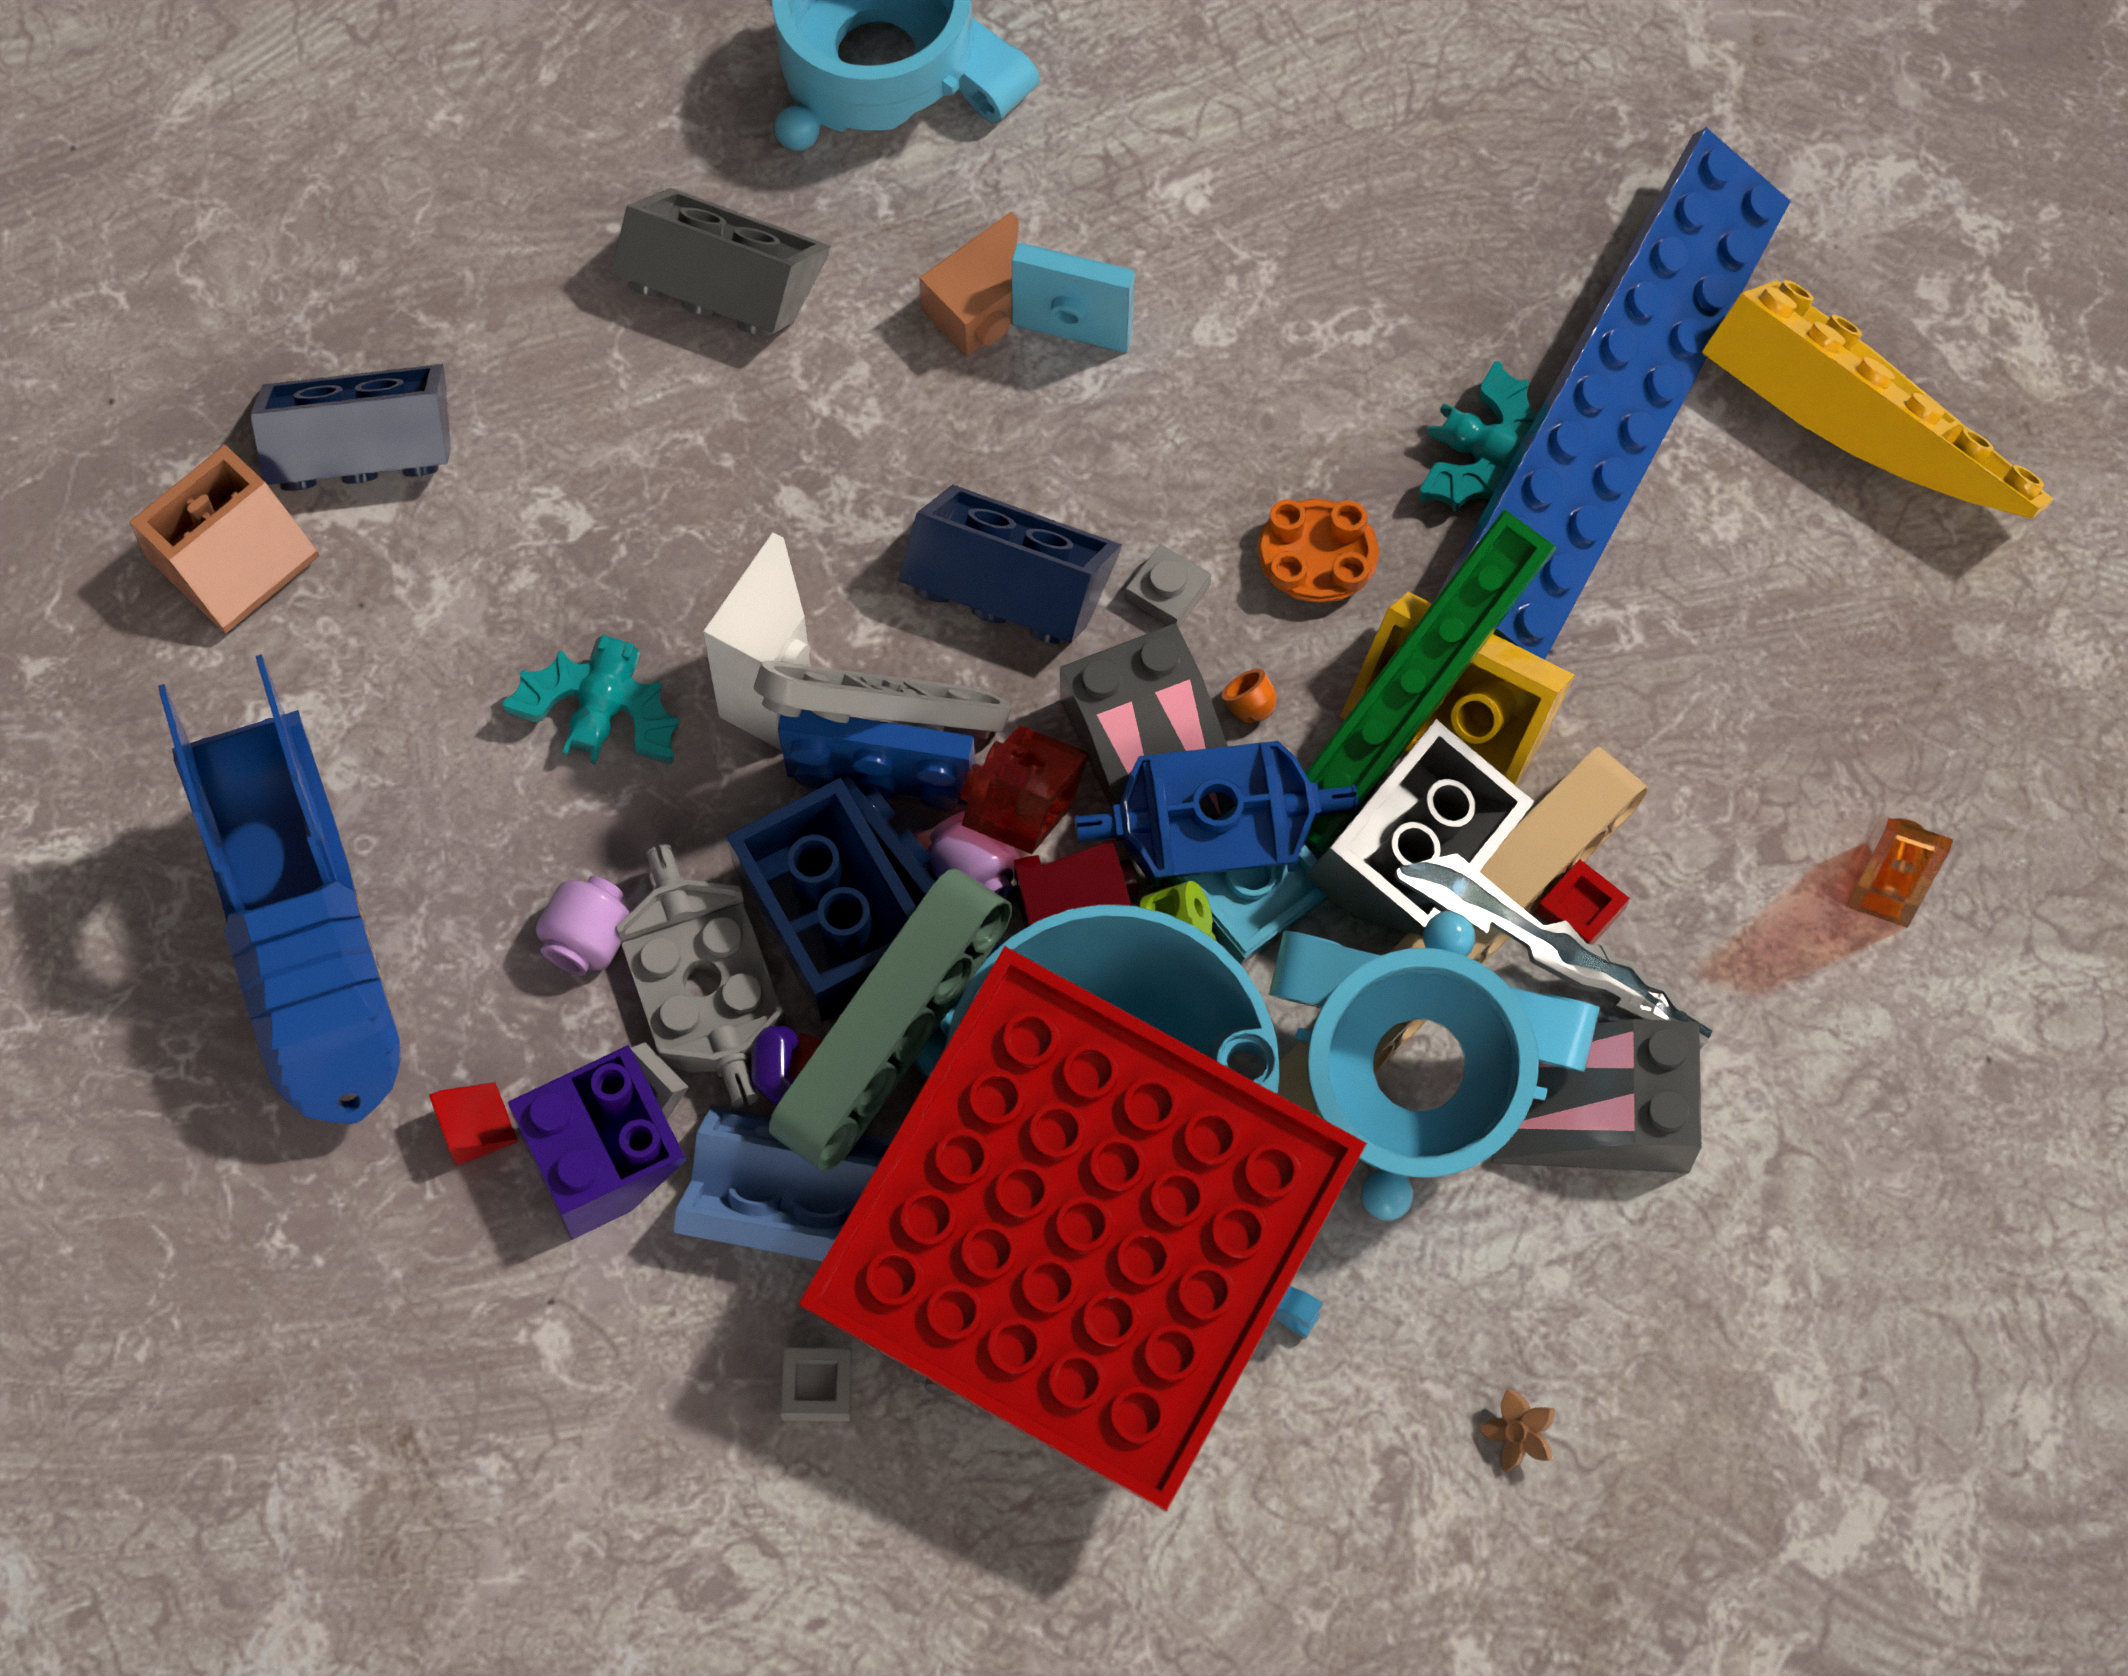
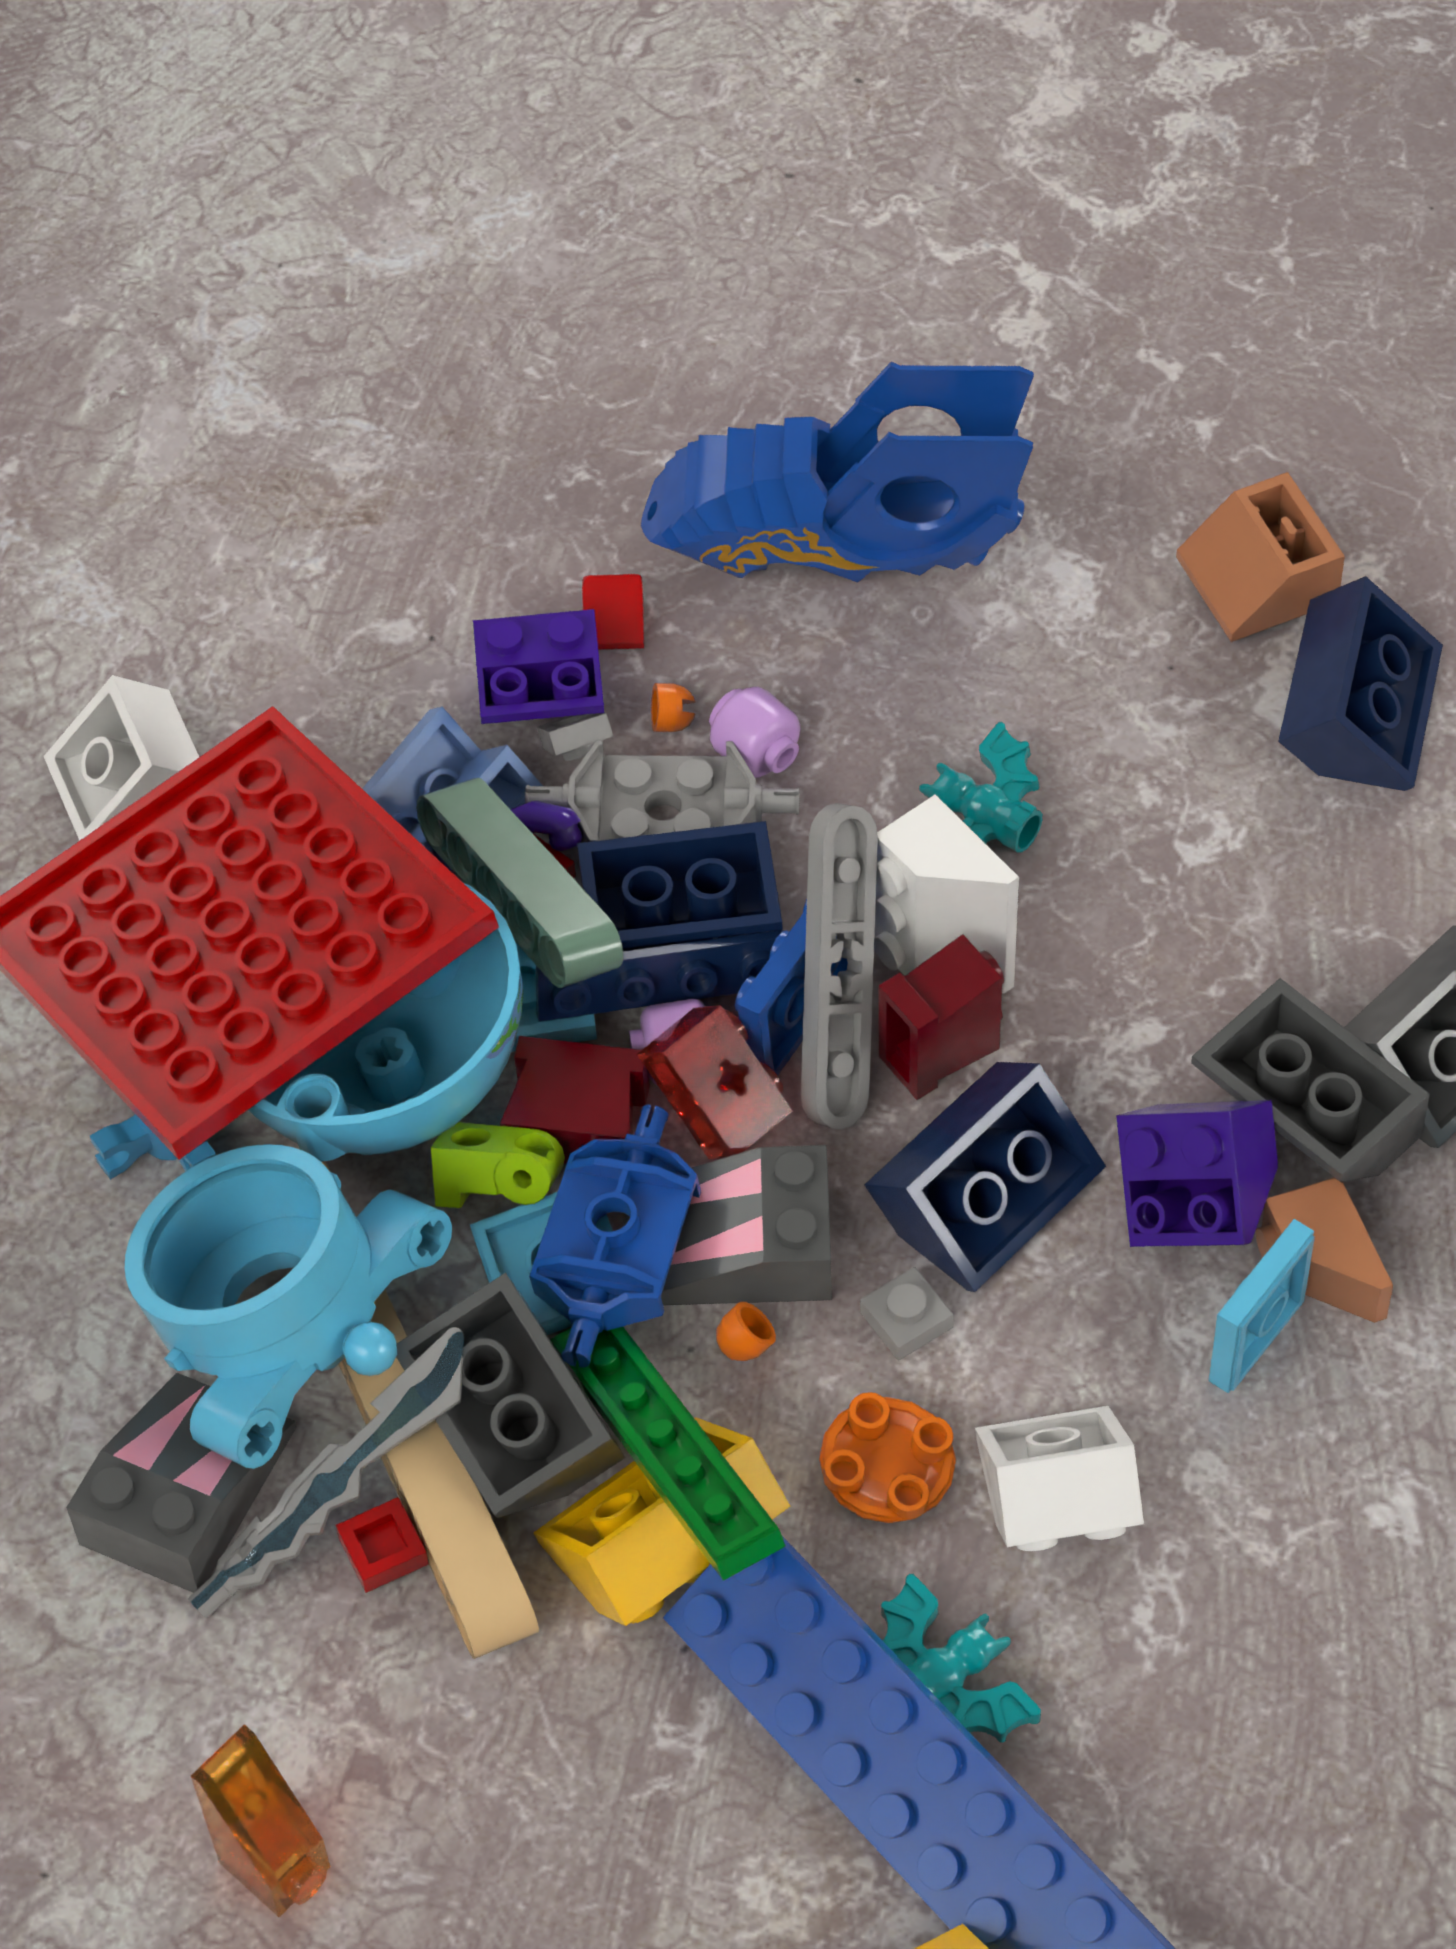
camera: 115 degrees right, 10 degrees down
none -> white slope [43,675,199,841]
none -> orange hinge [651,683,696,732]
none -> dark red hips [879,934,1004,1100]
none -> white slope [975,1406,1144,1551]
none -> dark purple slope [1116,1100,1278,1247]
none -> dark grey slope [1191,978,1430,1182]

